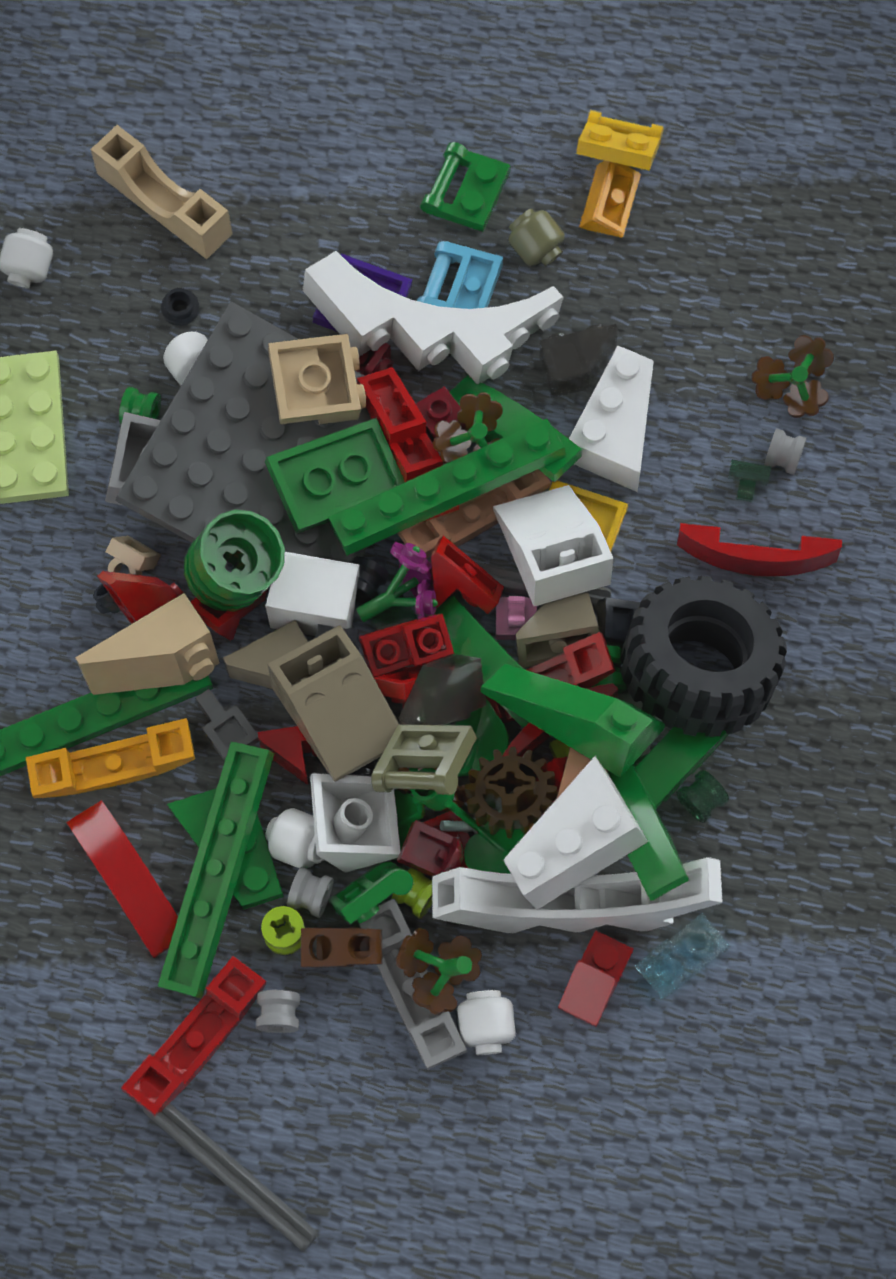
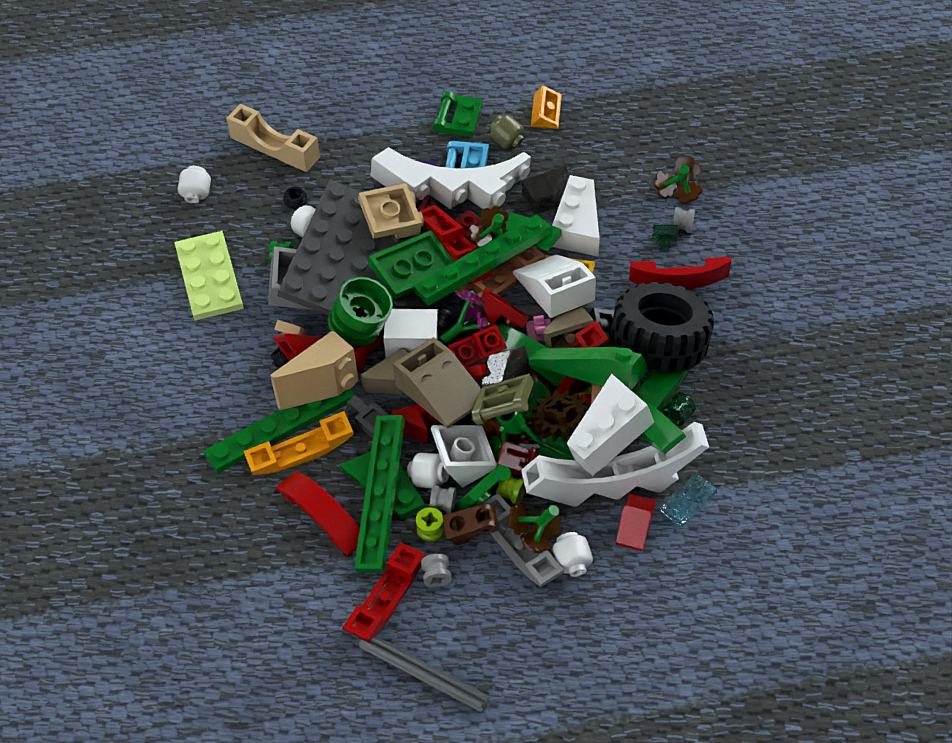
camera: 10 degrees left, 15 degrees down
yellow plate [576,110,664,171] -> none

